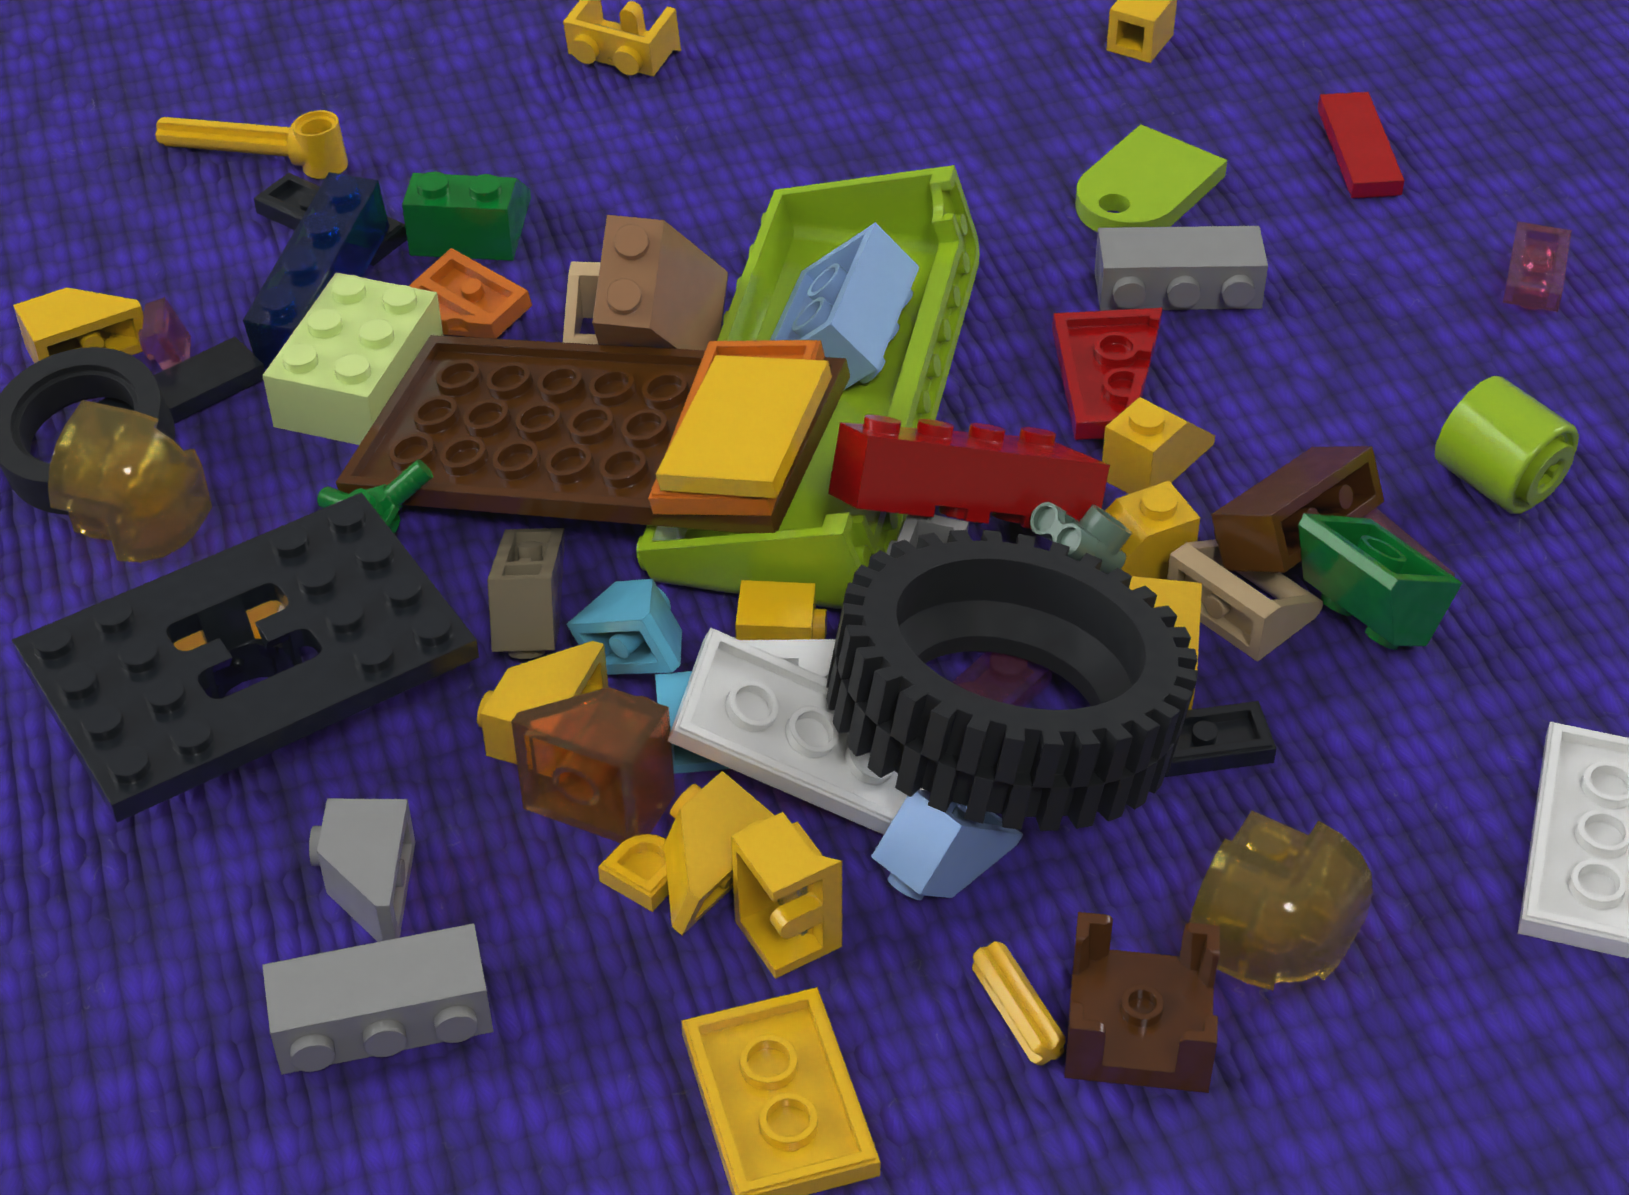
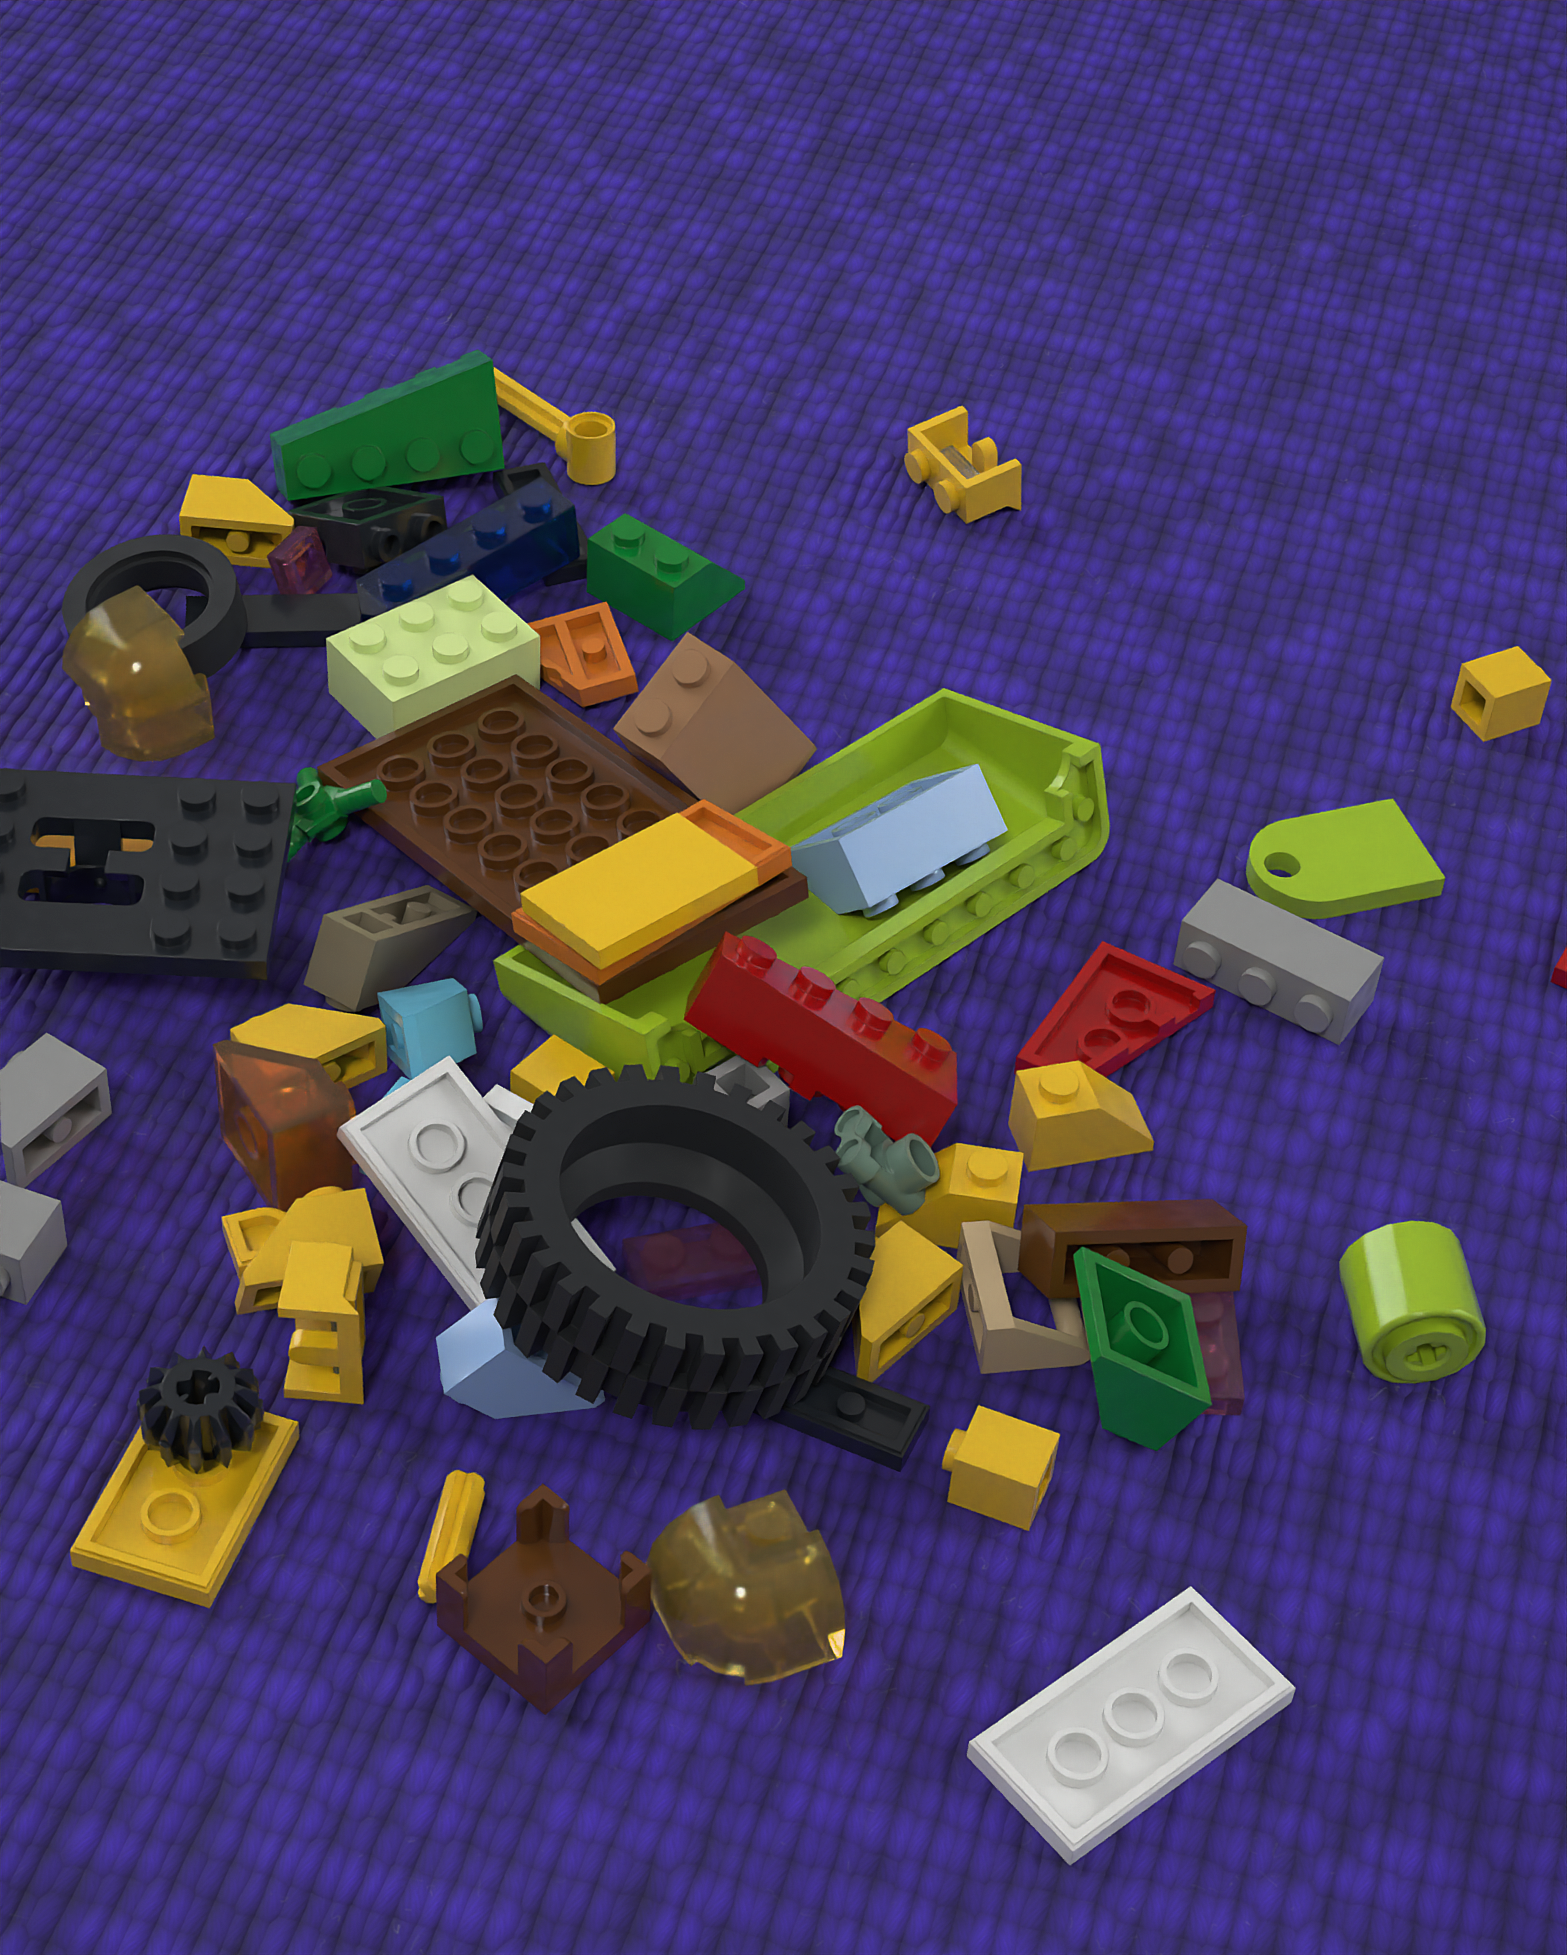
camera: 30 degrees right, 0 degrees up
none -> black gear [136,1346,264,1474]
none -> green wedge [270,349,505,501]
none -> black plate [286,486,448,574]
none -> yellow brick [942,1405,1060,1531]

